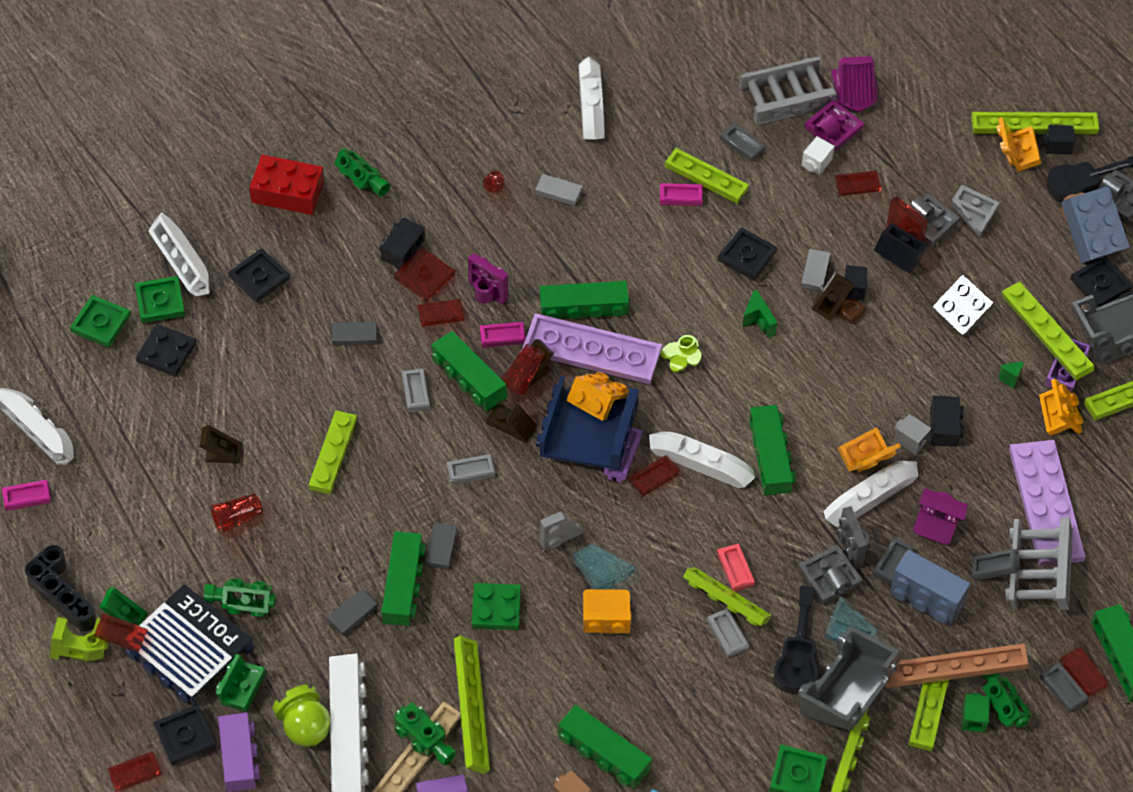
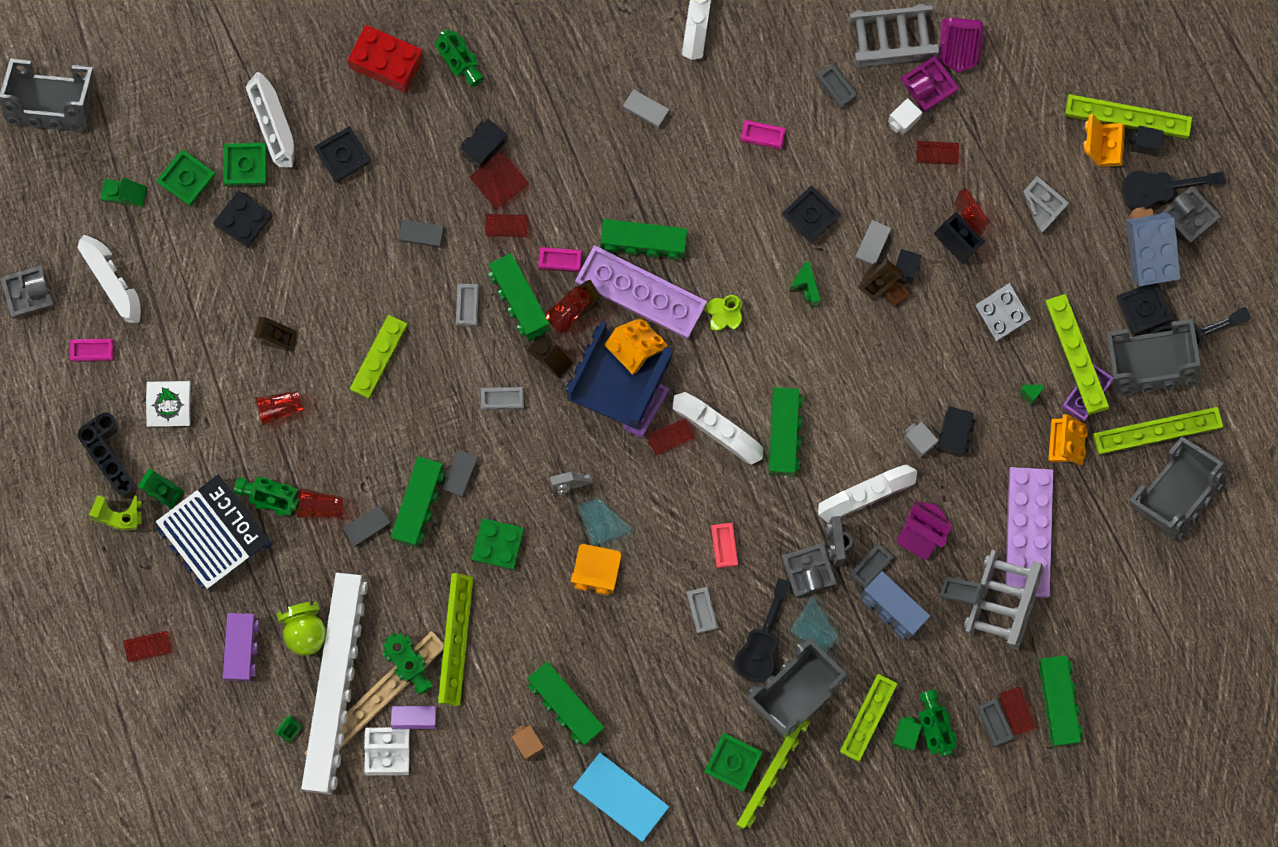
camera: 10 degrees right, 20 degrees up
clear red tile [94,613,148,653] -> none
black plate [153,704,217,766] -> none
green bracket [216,654,267,712] -> none
magenta plate [468,253,508,305] -> none
clear red piece [482,170,505,193] -> none
lime plate [665,148,749,204] -> none
lime plate [683,567,772,626] -> none
light orange bracket [837,427,901,473] -> none
nougat plate [885,643,1029,688] -> none
flat silver plate [899,194,960,247] -> none
none -> green slope [100,177,147,207]
none -> white slope [146,381,191,427]
none -> clear red plant [297,488,343,518]

